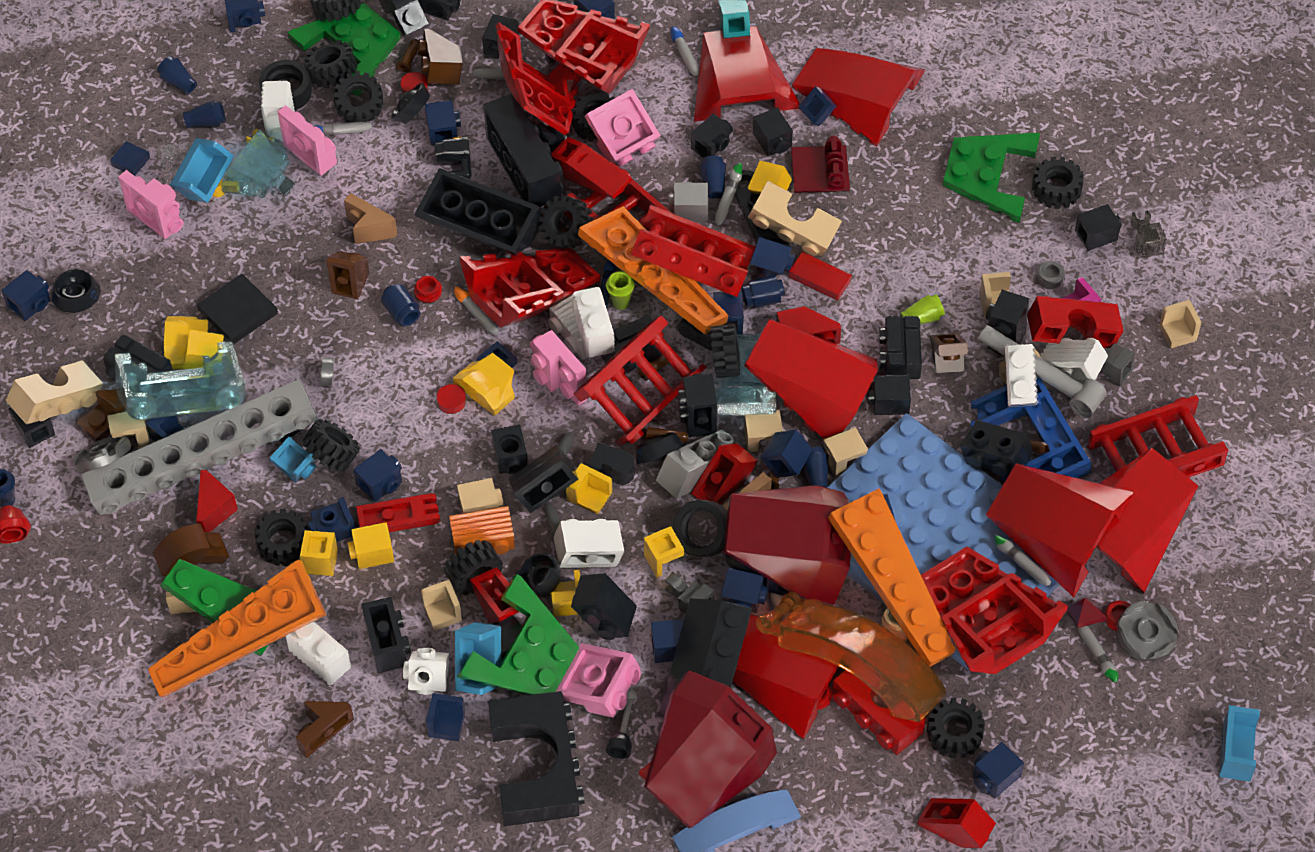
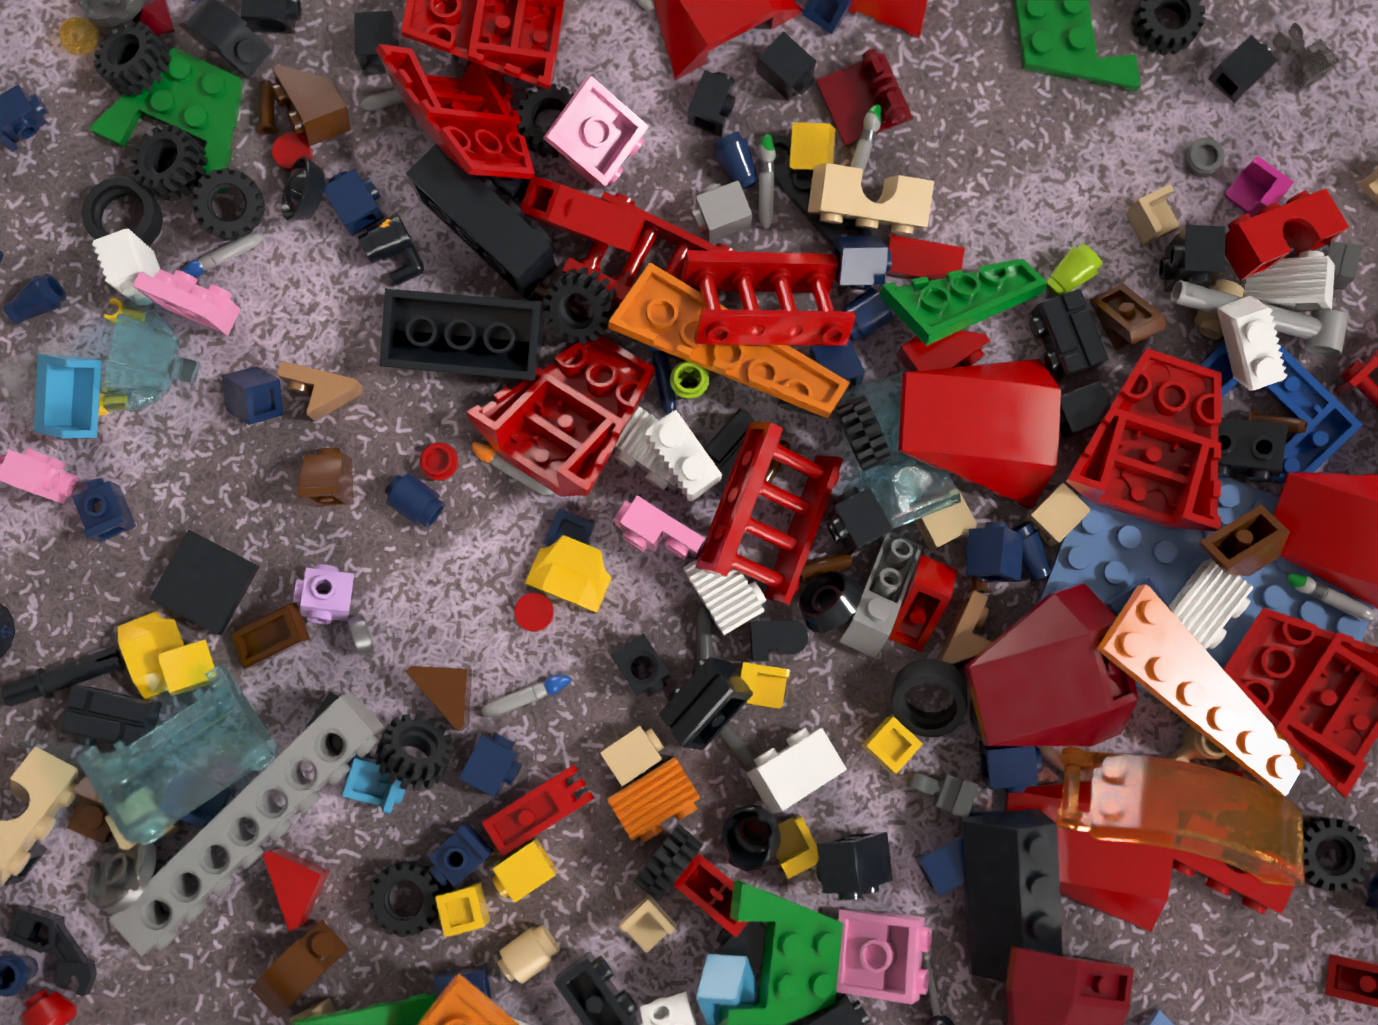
camera: 25 degrees left, 25 degrees up
none -> black axle [1,645,124,707]
none -> black piece [6,905,97,997]
none -> dark blue brick [72,478,136,542]
none -> dark blue panel [222,367,284,425]
none -> reddish brown tile [230,603,310,669]
none -> lavender brick [293,564,354,624]
none -> reddish brown slope [405,666,472,731]
none -> light grey piece [480,675,572,717]
none -> tan brick [498,924,560,984]
none -> white brick [683,553,766,636]
none -> light grey piece [850,104,881,177]
none -> green wing [879,258,1048,346]
none -> red wedge [1066,348,1222,532]
none -> white brick [1169,559,1253,650]
none -> reddish brown slope [1198,504,1290,577]

